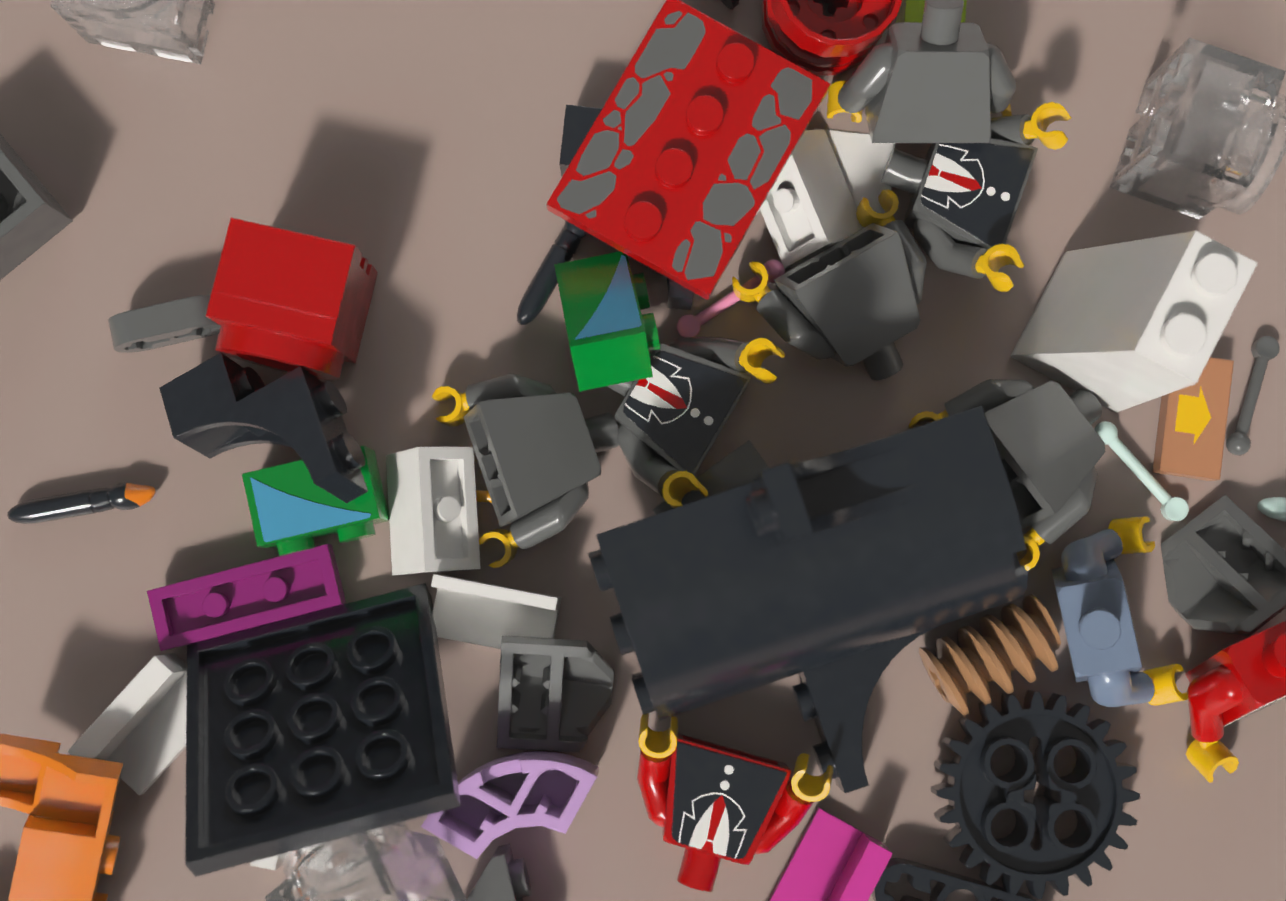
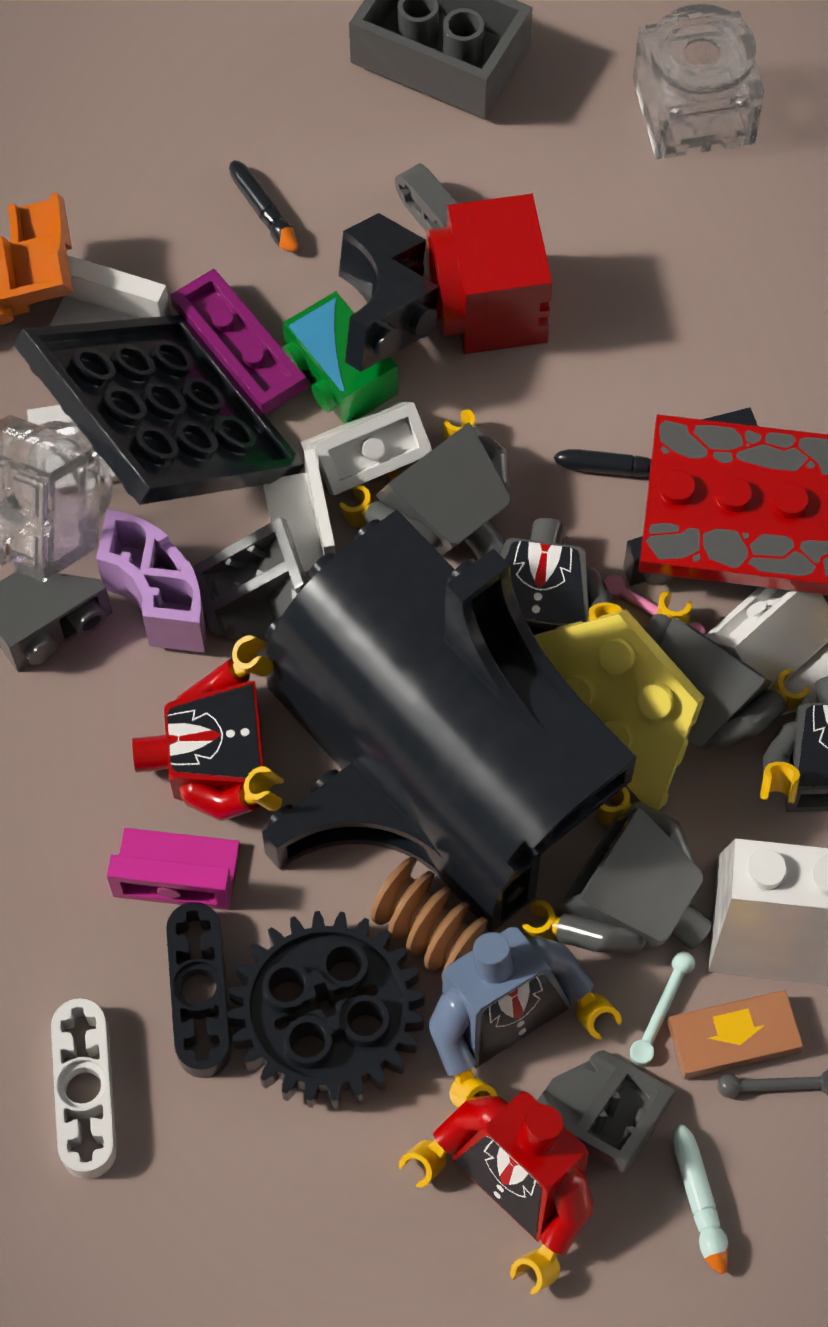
camera: 70 degrees right, 20 degrees down
green brick [554,251,660,392] -> none
none -> light yellow wing [534,609,705,811]

